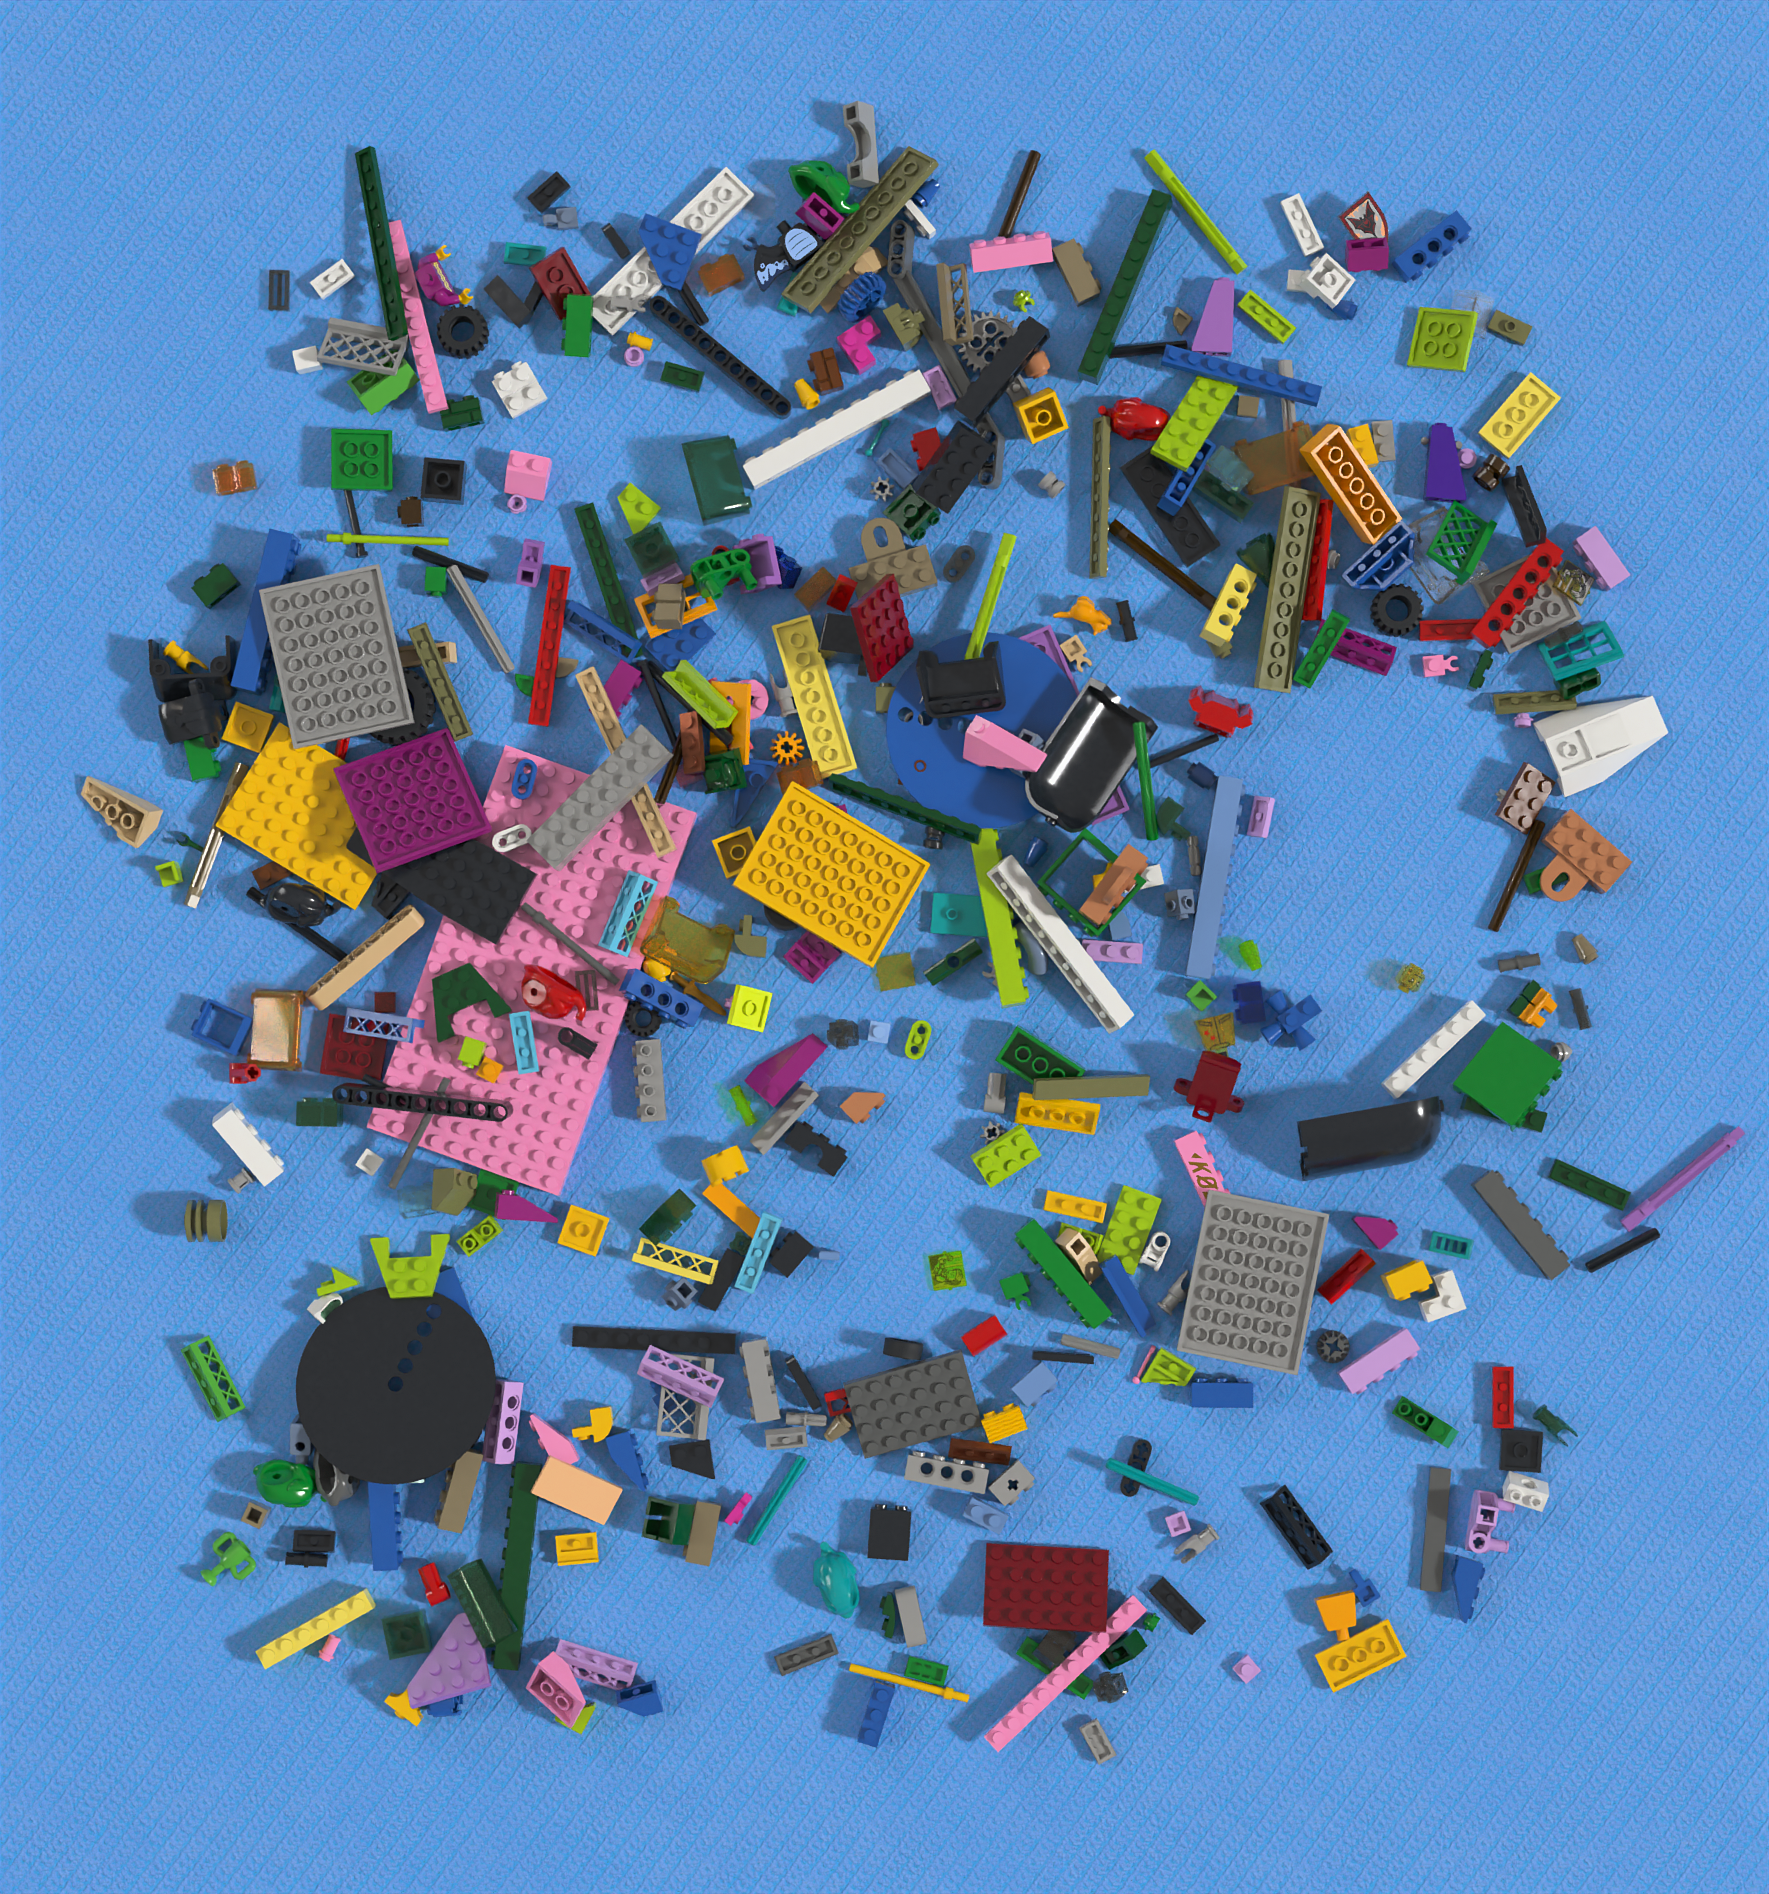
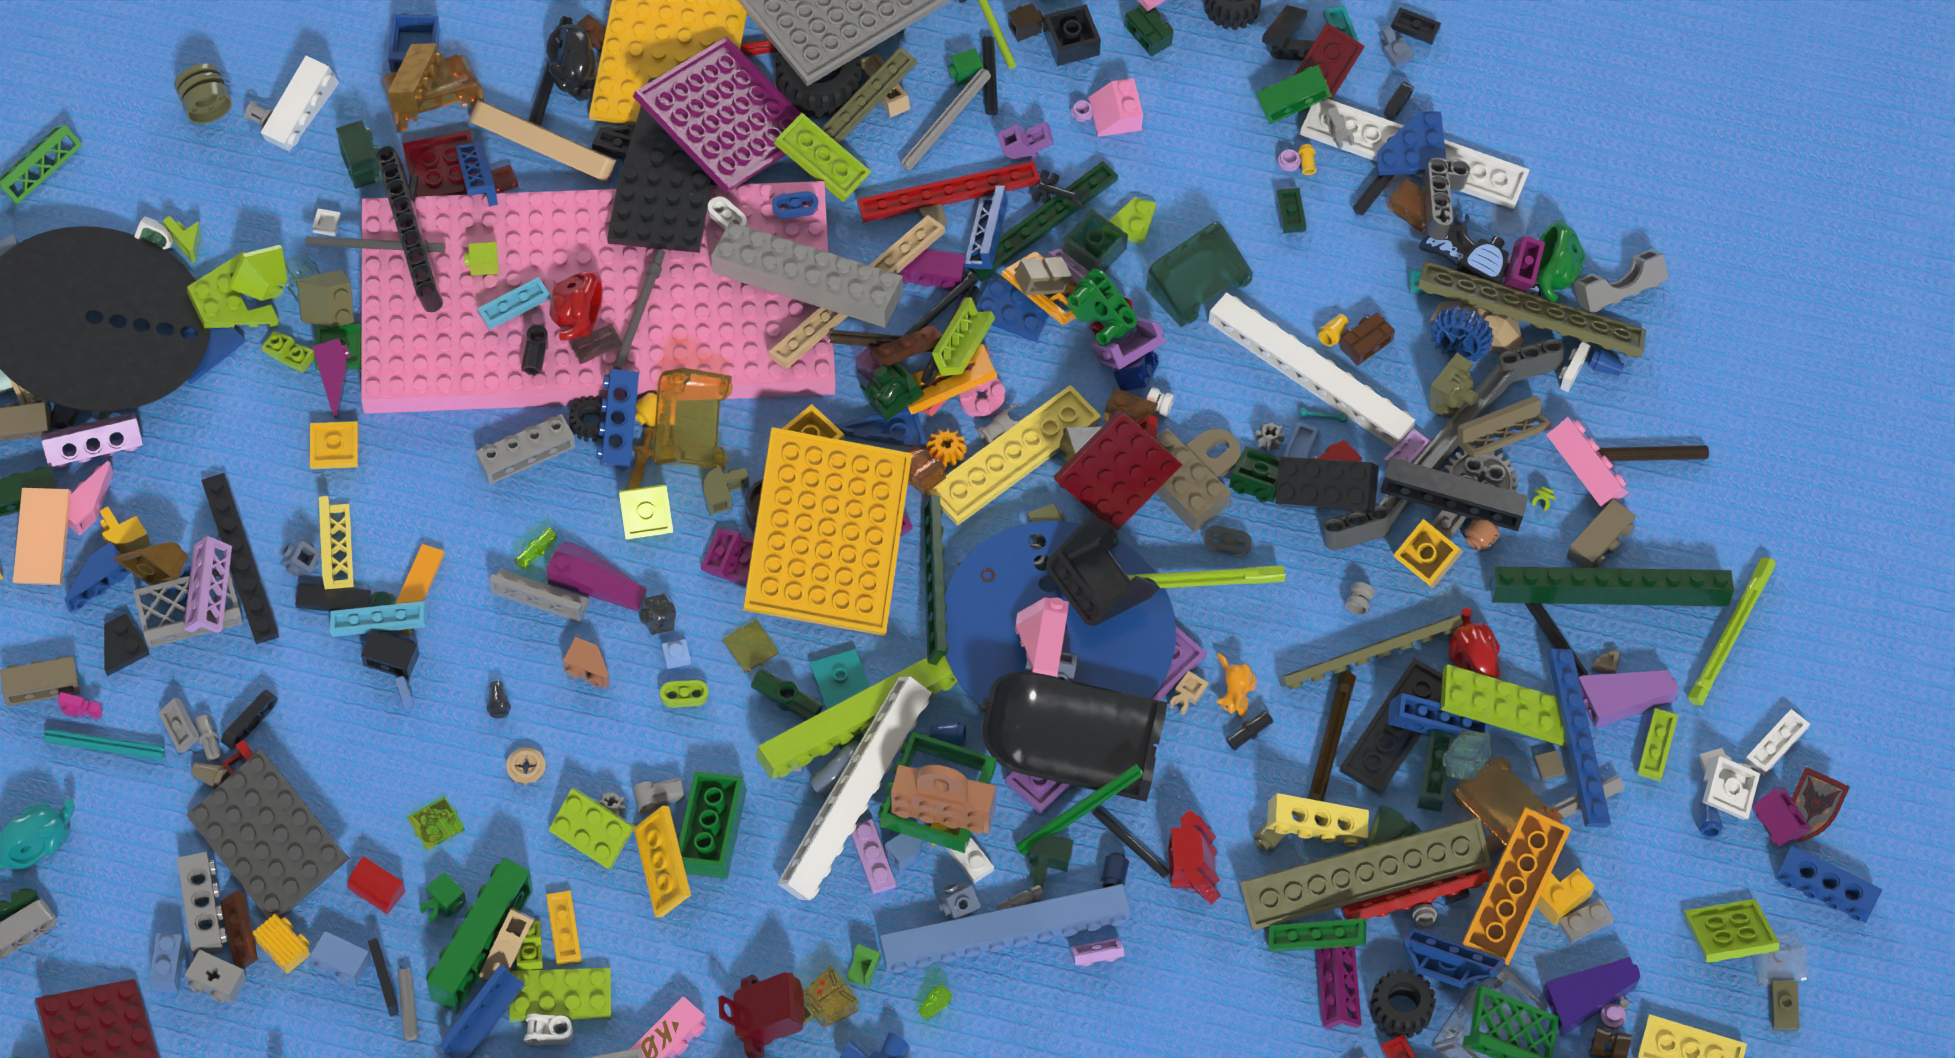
camera: 65 degrees right, 25 degrees down
red piece [229,1063,261,1084] -> none
dark green wing [432,963,512,1043] -> none
light orange plate [476,1056,504,1084] -> none
white plate [491,361,547,419] -> none
green tile [515,673,535,697] -> none
medium azure fence [598,870,658,957] -> none
clear green brick [639,1188,697,1246] -> none
dark green piece [641,1496,695,1545] -> none
black beam [649,296,791,419] -> none
yellow brick [701,1145,749,1187] -> none
light grey wedge [739,1337,781,1423] -> none
black arch [784,1121,848,1177] -> none
dark pink brick [836,315,881,375] -> none
black brick [867,1504,911,1561] -> none
black tyre [883,1338,923,1360] -> none
black wheel [923,826,945,850] -> none
olive tile [1032,1074,1150,1100] -> none
clear blue piece [1232,981,1266,1025] -> none
none -> pearl gold slope [114,542,188,586]
none -> lime slope [228,245,288,301]
none -> pearl gold brick [387,43,443,112]
none -> clear smoke cone [486,681,511,719]
none -> tan gear [506,747,546,786]
none -> lime plate [773,113,871,203]
none -> black bar [1032,169,1091,209]
none -> white wheel [1144,387,1175,417]
none -> dark grey beam [1423,158,1471,240]

